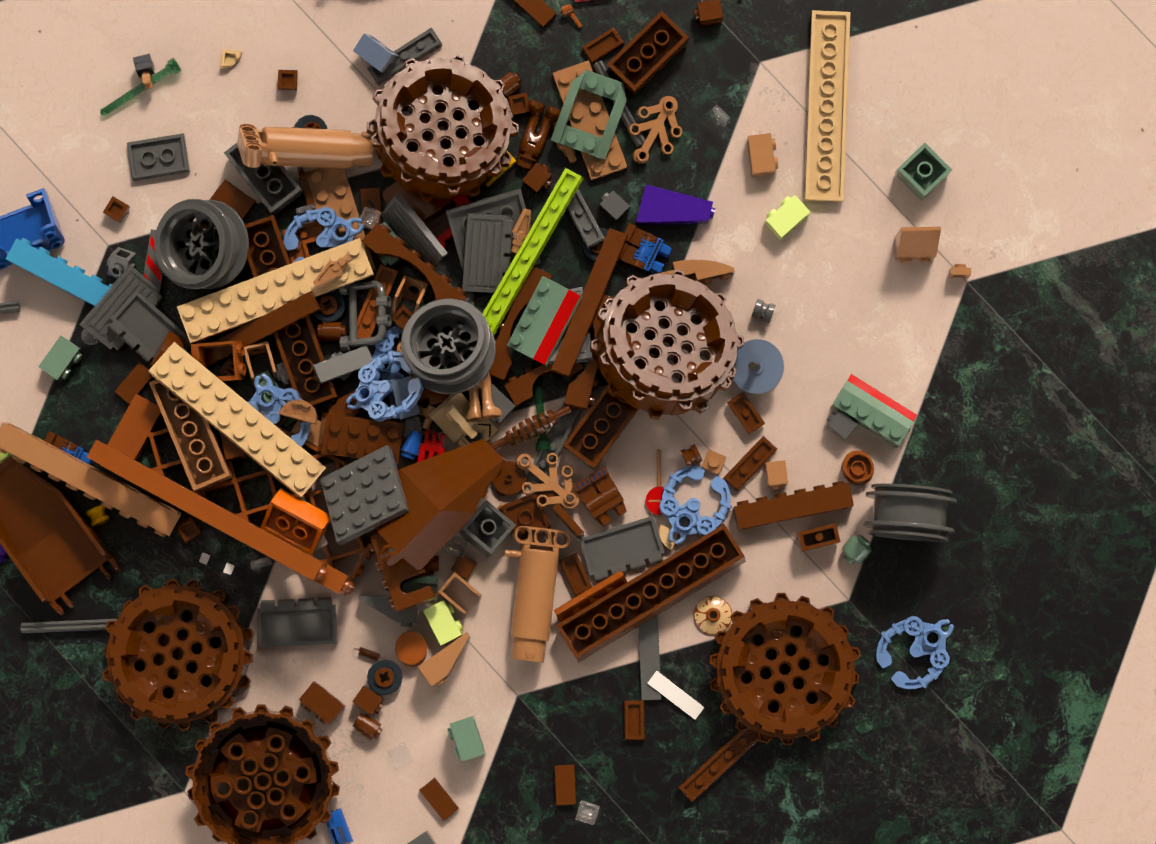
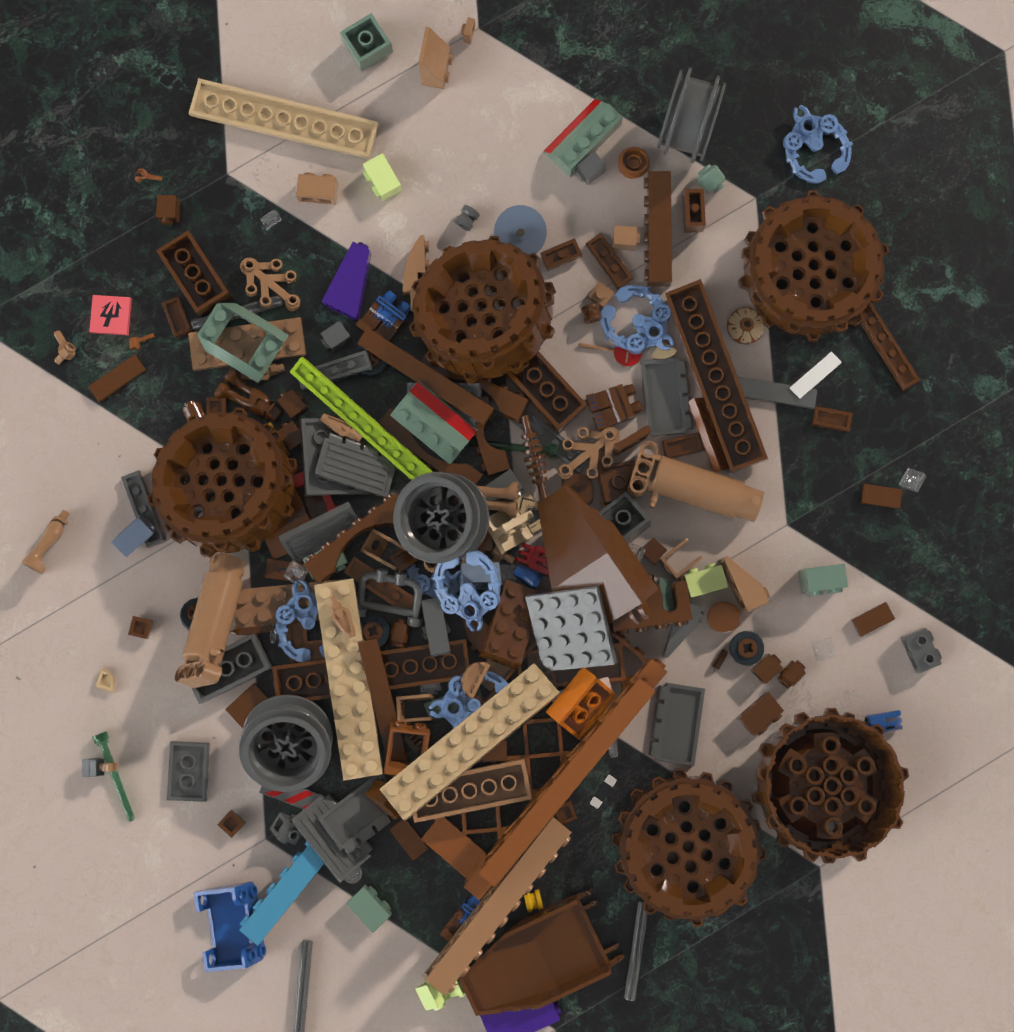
camera: 75 degrees left, 0 degrees up
none -> reddish brown brick [279,421,301,453]

